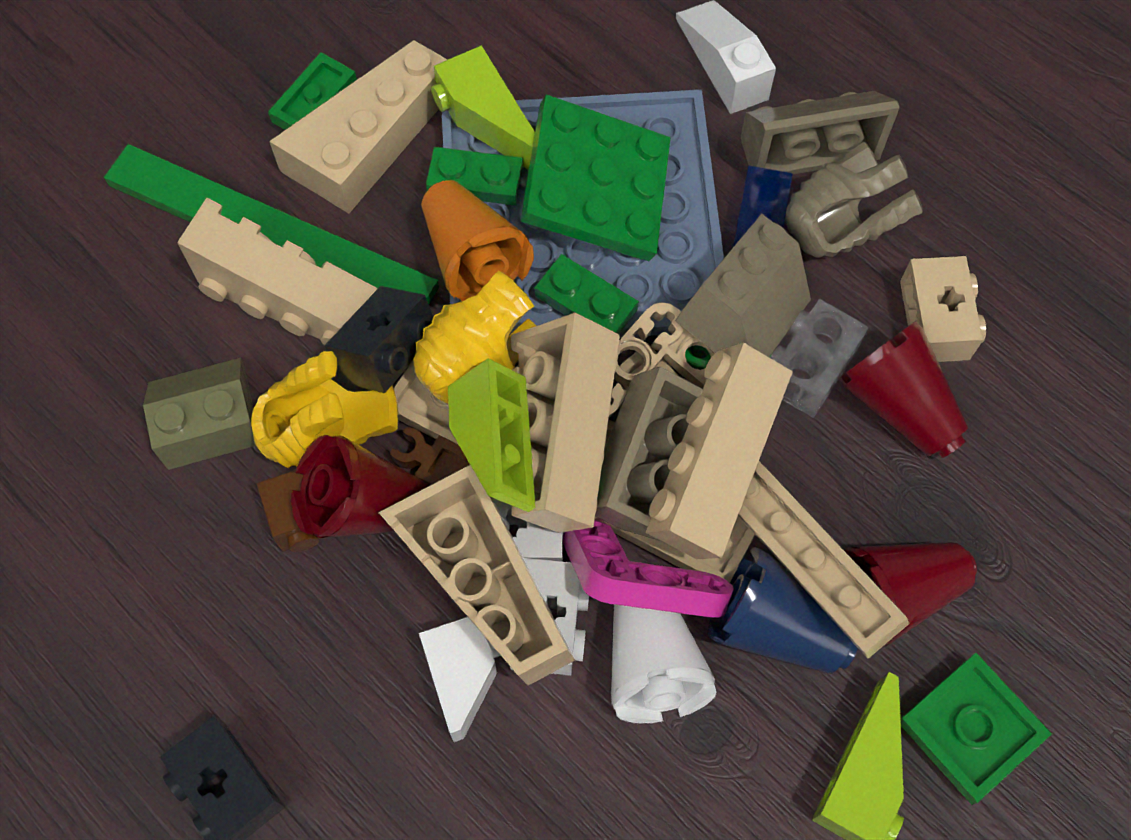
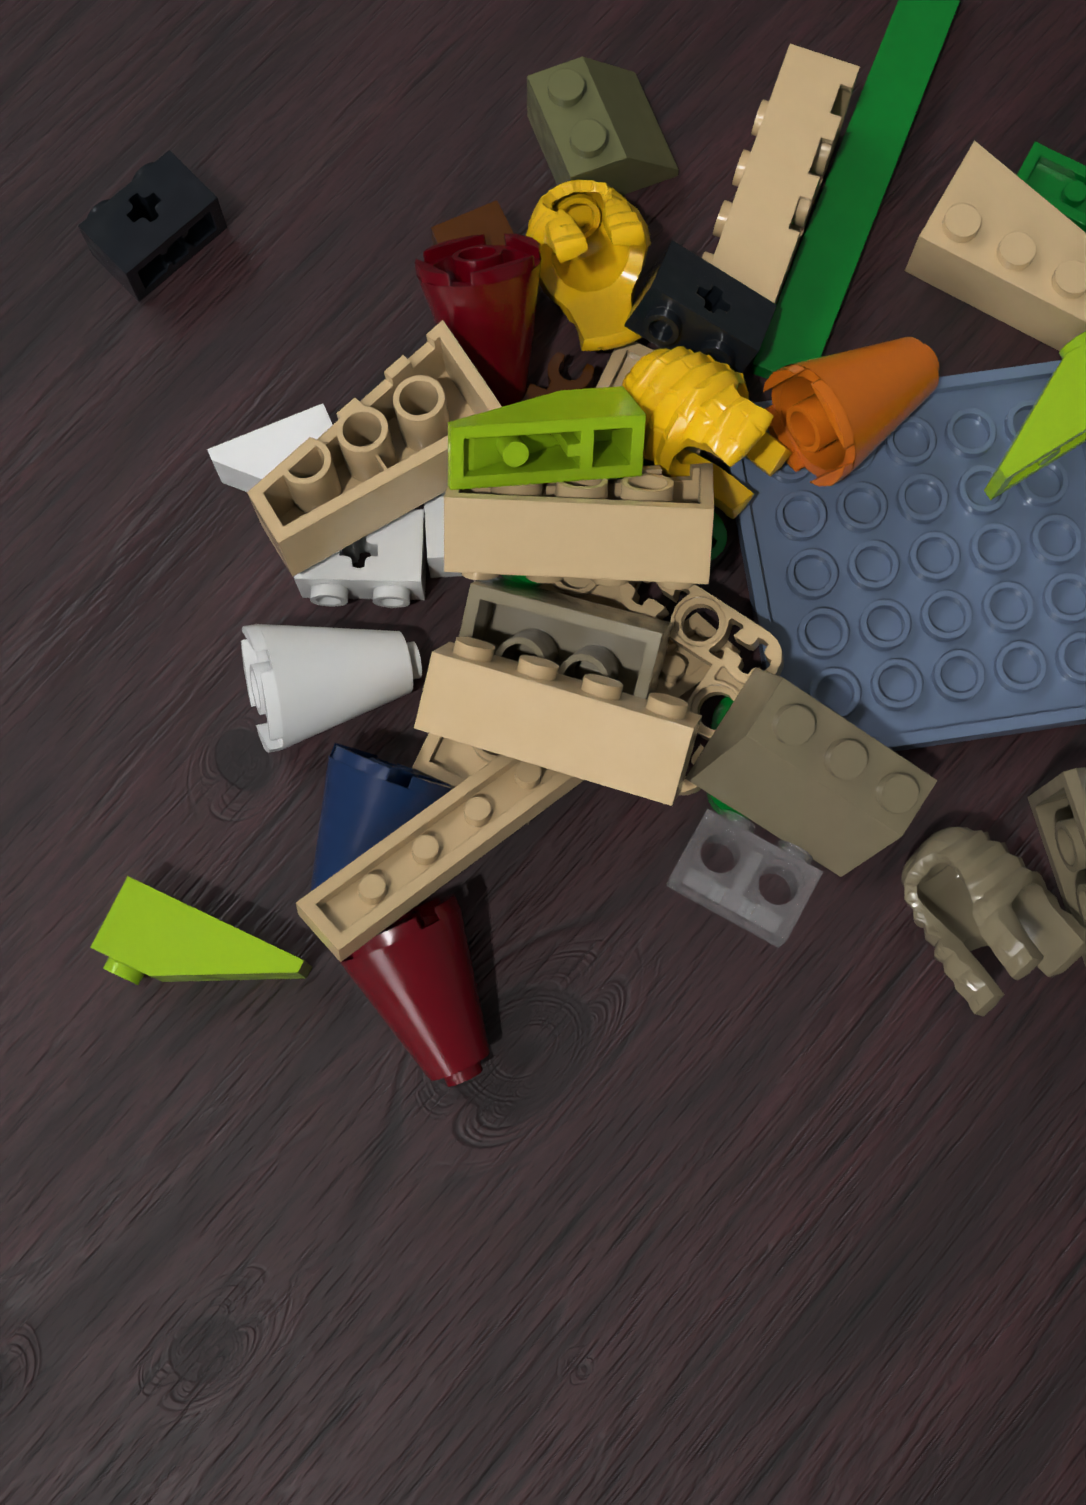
camera: 85 degrees right, 10 degrees up
green plate [426,147,523,206] -> none
green plate [520,94,671,262] -> none
green plate [534,254,639,334] -> none
dark pink beam [562,519,734,617] -> none
clear blue plate [733,165,793,247] -> none
dark red cone [838,321,968,458] -> none
tan brick [900,256,986,362] -> none
green plate [900,653,1052,805] -> none

